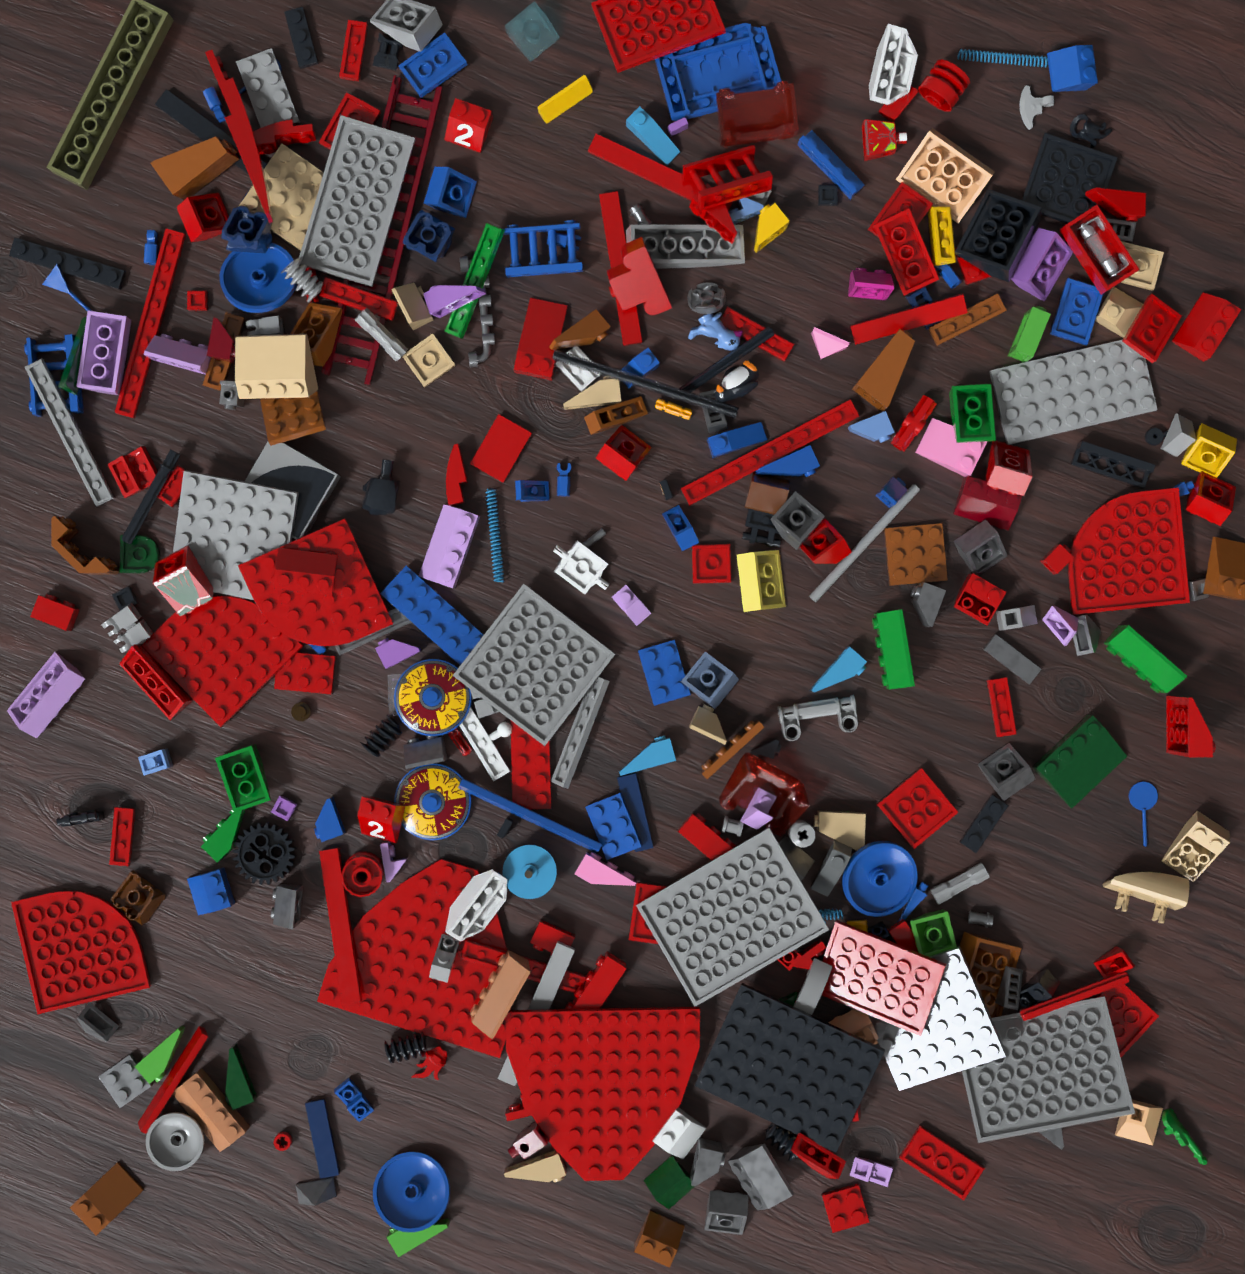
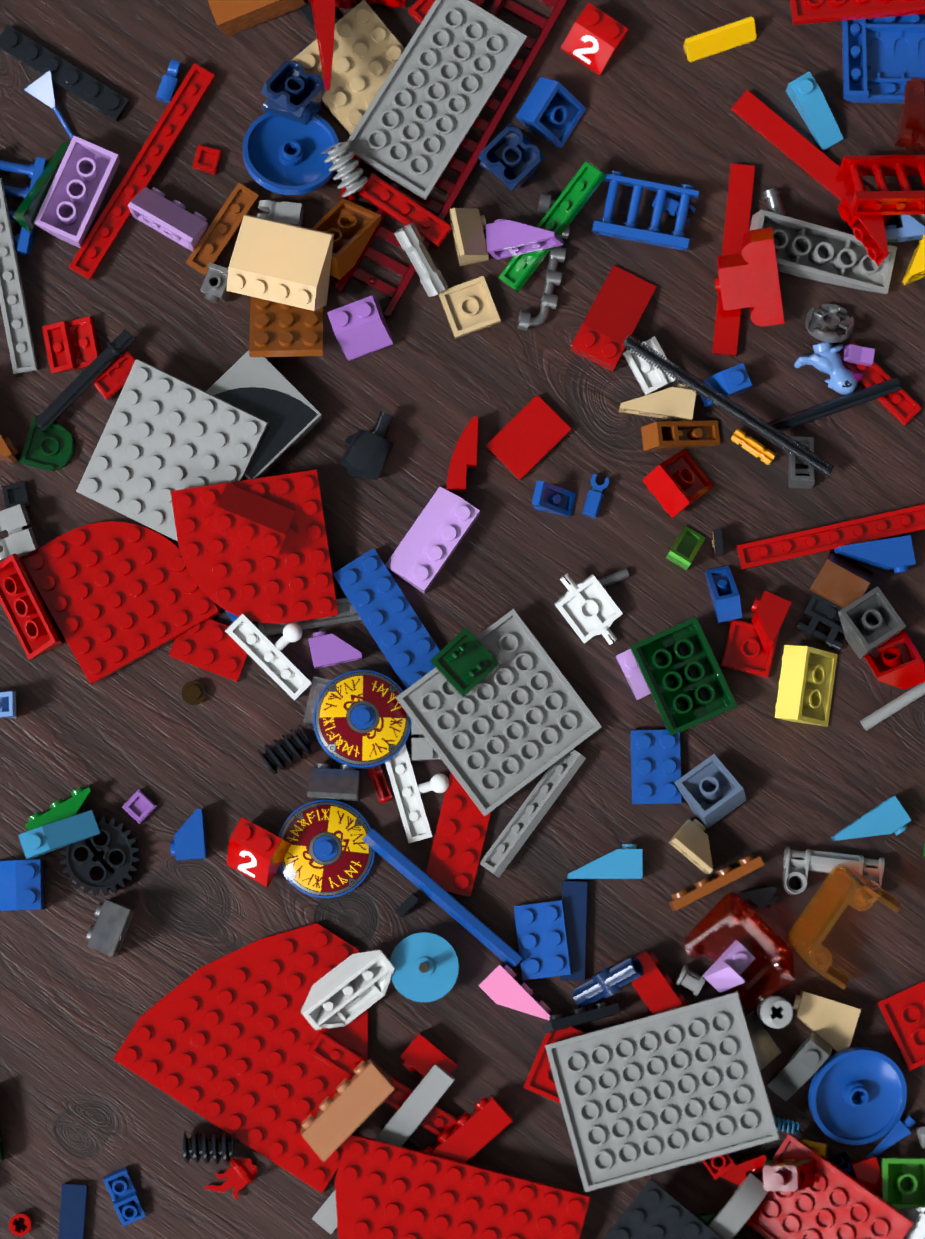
camera: 15 degrees right, 5 degrees down
slope [153,545,214,616] -> none
red slope [176,193,229,242] -> none
dark red slope [207,318,235,362] -> none
green slope [215,744,271,813] -> none
red tile [319,848,362,1005] -> none
red wheel [341,851,384,897] -> none
lavender slope [380,841,408,882] -> none
light grey slope [429,934,460,983] -> none
dark azure piece [486,489,505,583] -> none
dark orange slope [549,309,611,350] -> none
medium lavender tile [668,118,688,137] -> none
blue slope [707,422,767,458] -> none
animal [715,360,759,402] -> none
none -> dark azure slope [18,810,101,859]
none -> white plate [225,614,312,700]
none -> medium lavender slope [327,295,394,361]
none -> dark green plate [430,627,500,698]
none -> black plate [543,1001,621,1034]
none -> dark blue piece [572,956,644,1008]
none -> dark green slope [629,617,737,737]
none -> bright green slope [666,526,706,570]
none -> red slope [751,591,792,652]
none -> torso [763,1159,814,1191]
none -> clear orange windscreen [788,864,901,990]
none -> medium lavender piece [842,344,875,366]

